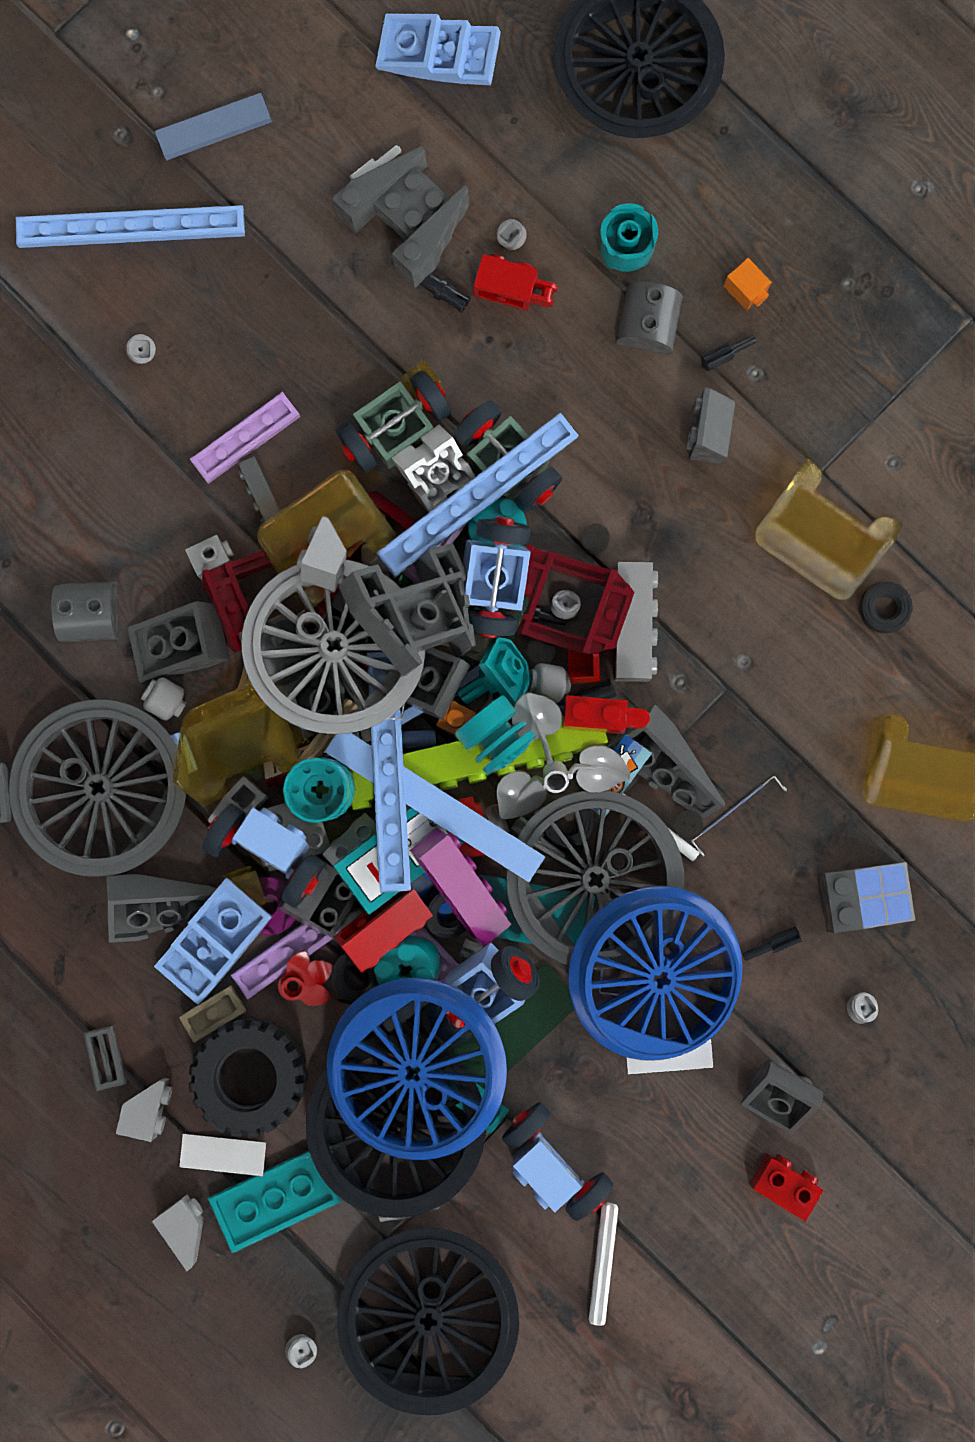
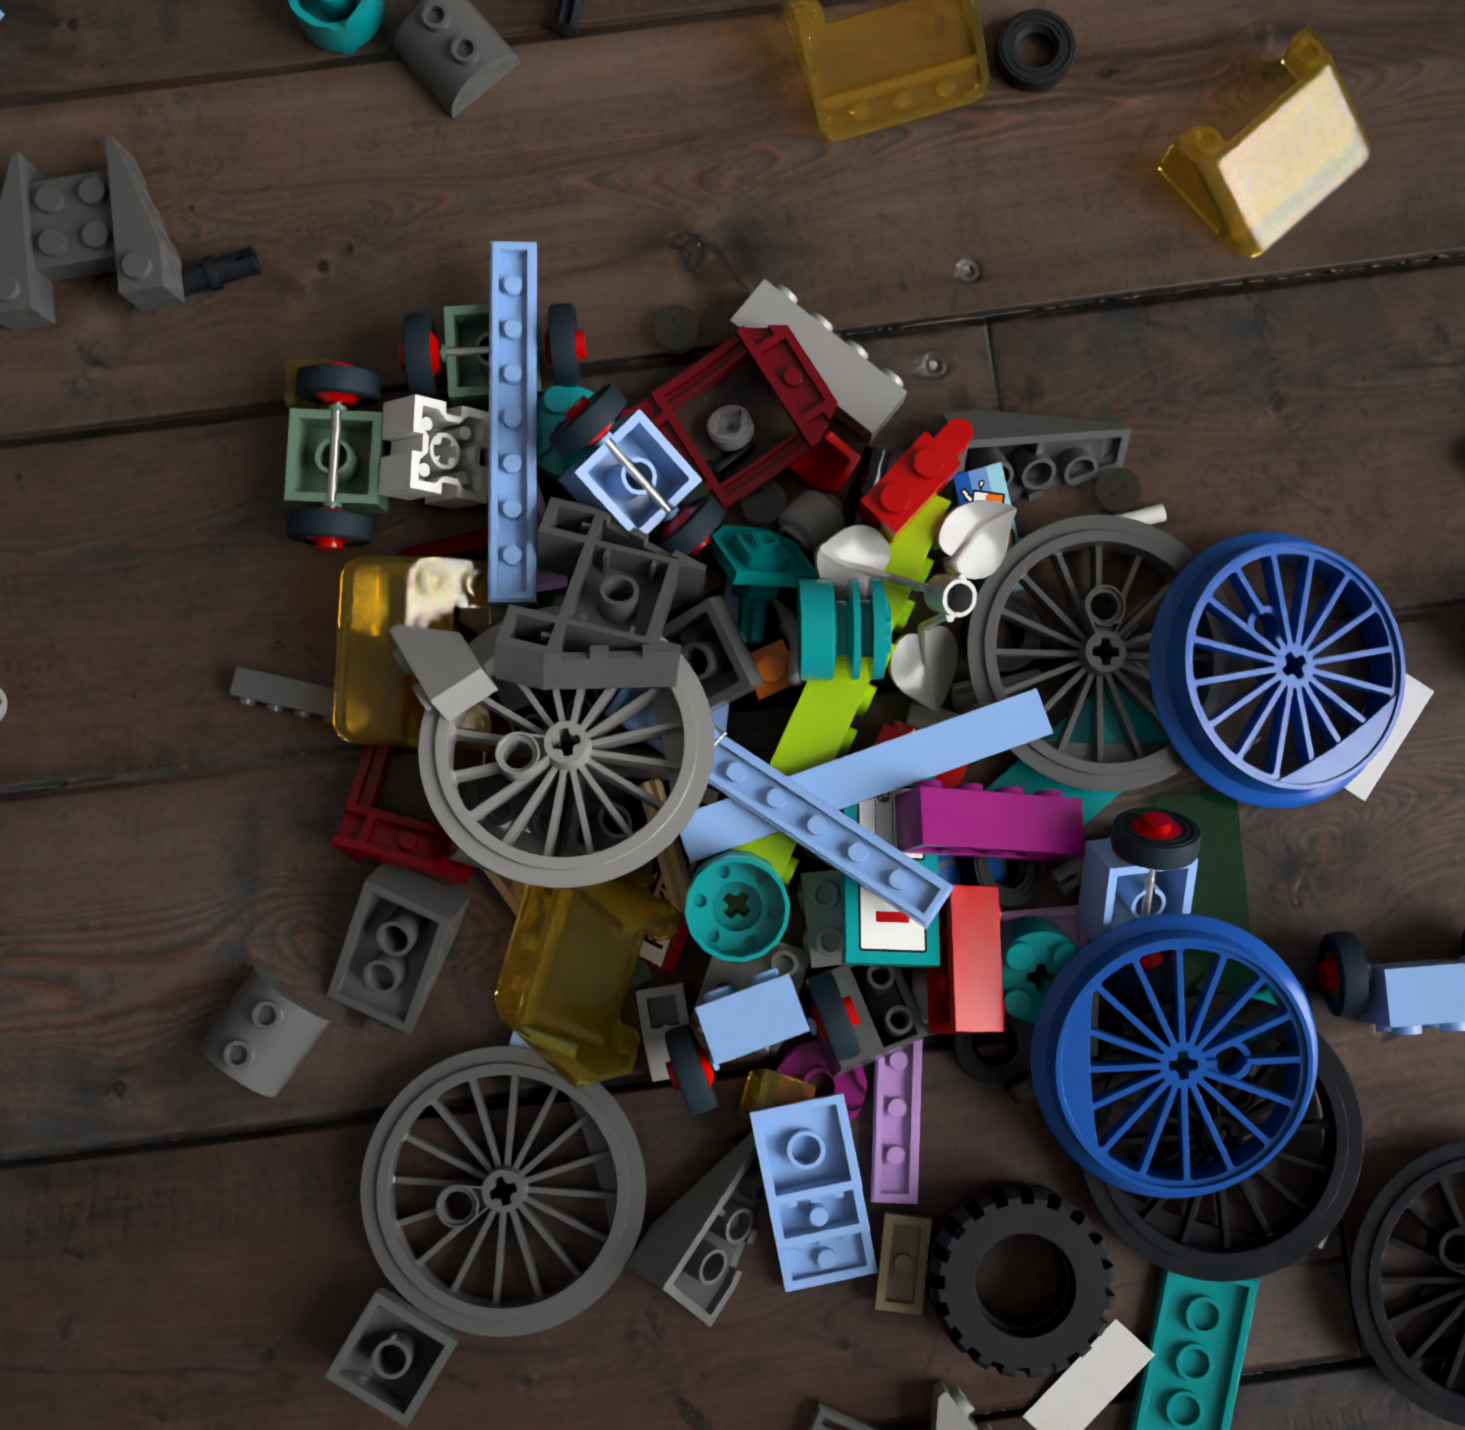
camera: 55 degrees left, 0 degrees up
light grey head [140,677,187,721] -> none
light grey brick [185,535,234,580] -> none
lavender tile [190,392,300,484] -> none
red plate [278,950,333,1006] -> none
light blue axle [401,730,436,748] -> none
red brick [473,254,558,311] -> none
light grey tile [497,219,527,250] -> none
dark grey slope [686,388,735,464] -> none
sand blue piece [691,776,787,856] -> none
black axle [742,926,802,961] -> none
slope [819,862,915,933] -> none

